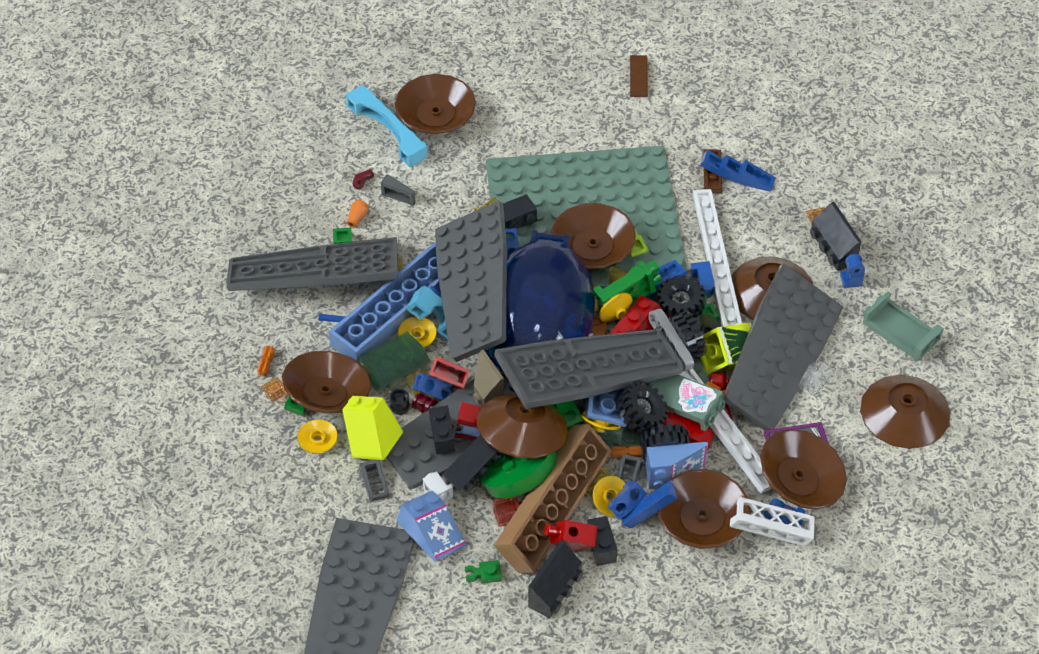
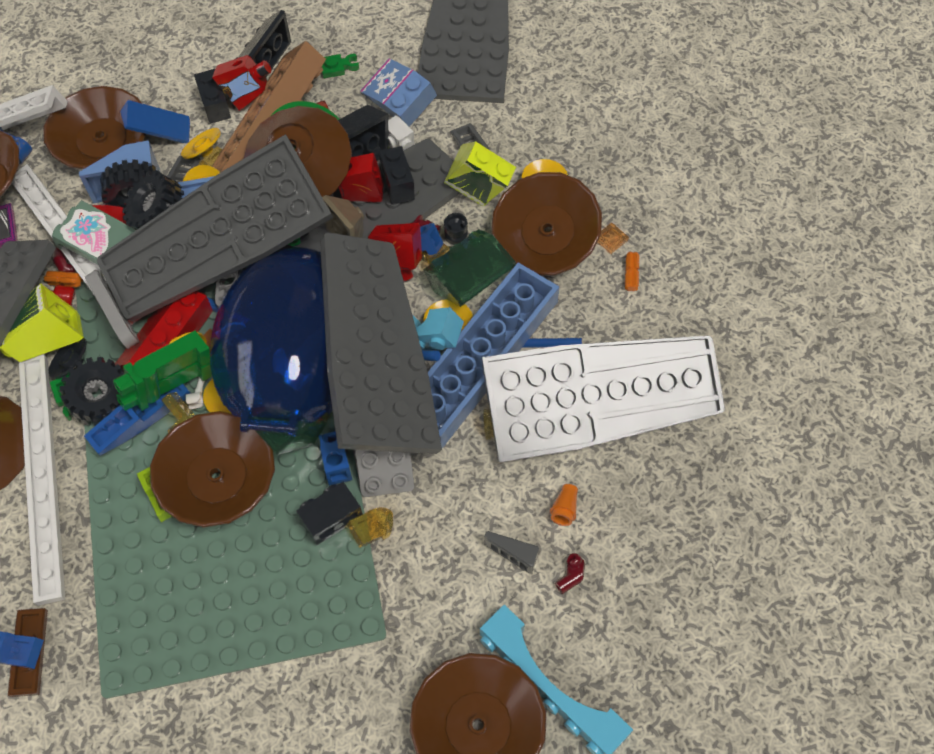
camera: 175 degrees right, 10 degrees up
green plate [333,227,352,244] -> none
blue leg [608,481,647,520] -> none
black bush [668,311,706,360] -> none
blue leg [690,261,714,298] -> none

